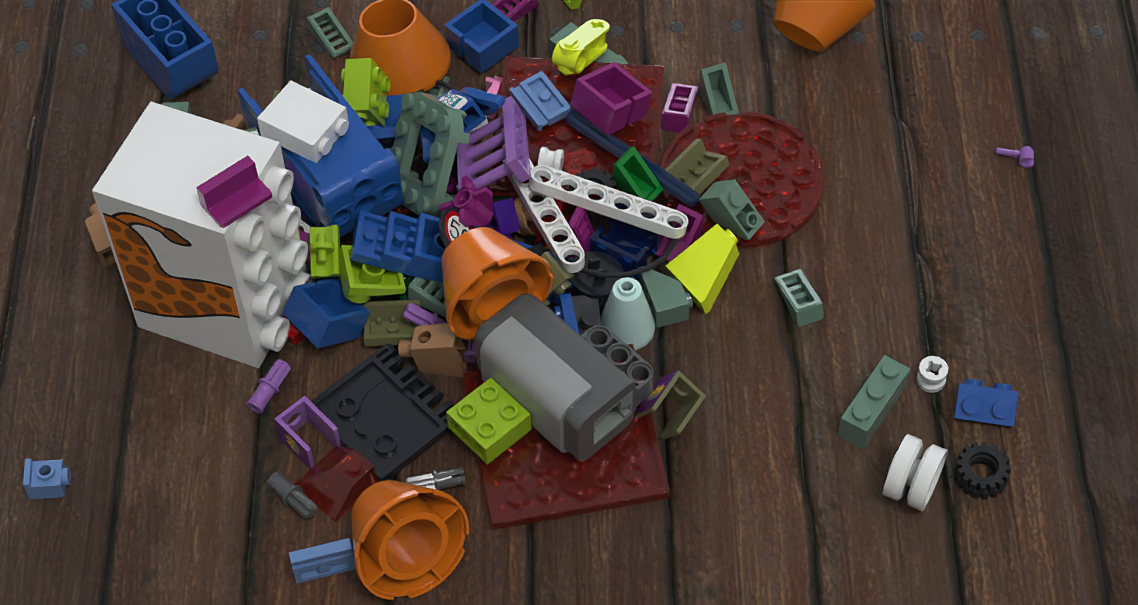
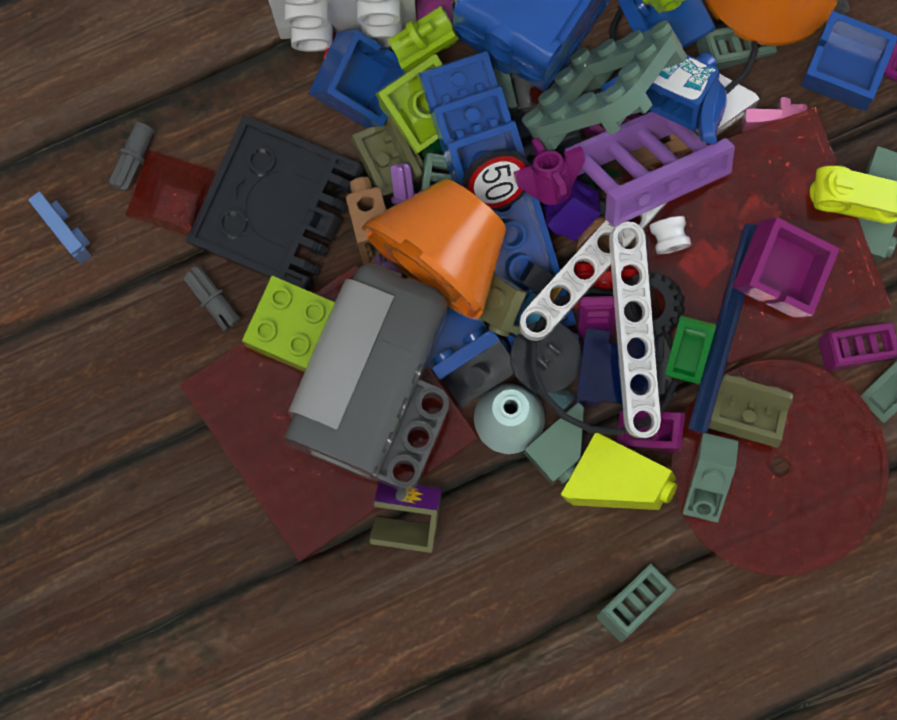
camera: 70 degrees right, 25 degrees up
medium lavender axle [246,359,291,414] -> none
medium lavender piece [274,396,341,469] -> none
orange cone [351,480,469,600] -> none
medium blue plate [509,71,572,132] -> none

